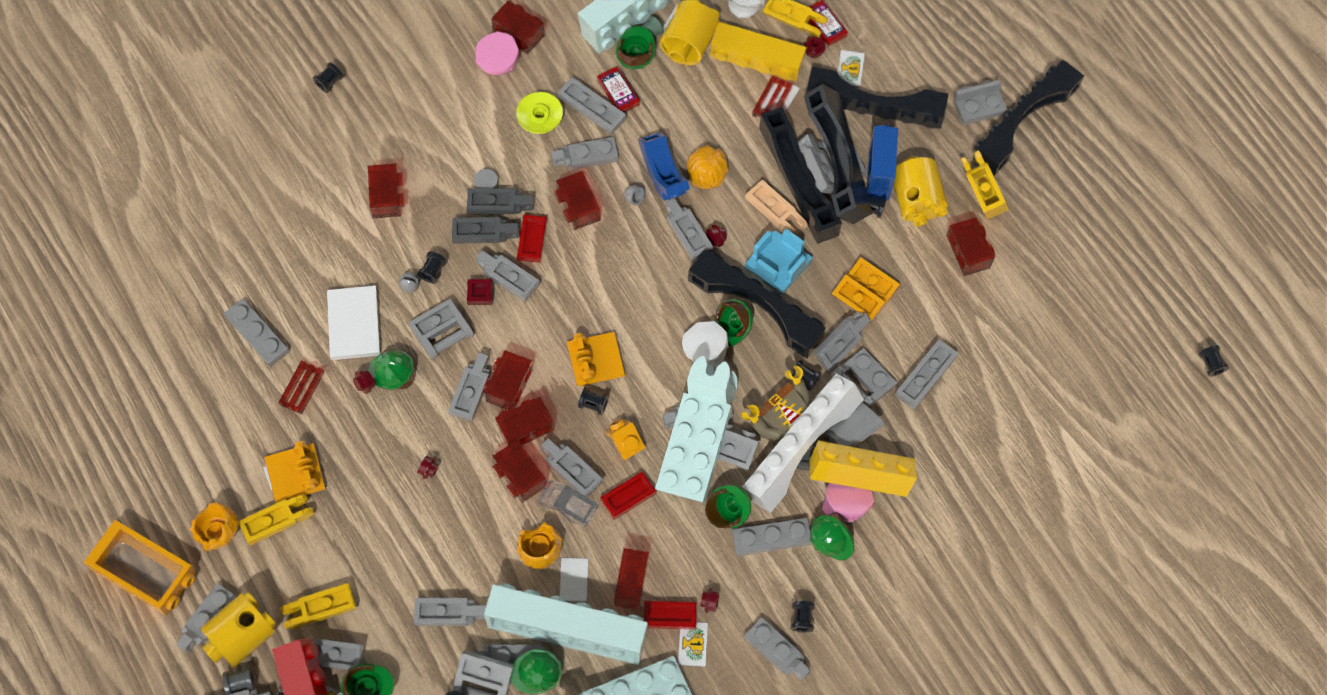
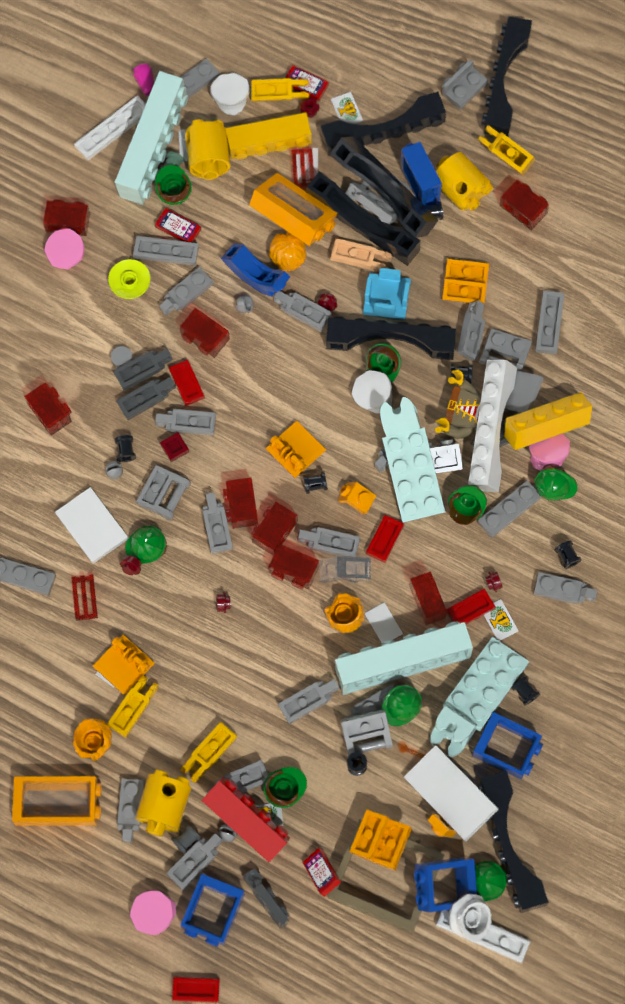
camera: 25 degrees left, 5 degrees up
none -> light orange piece [249,173,337,246]

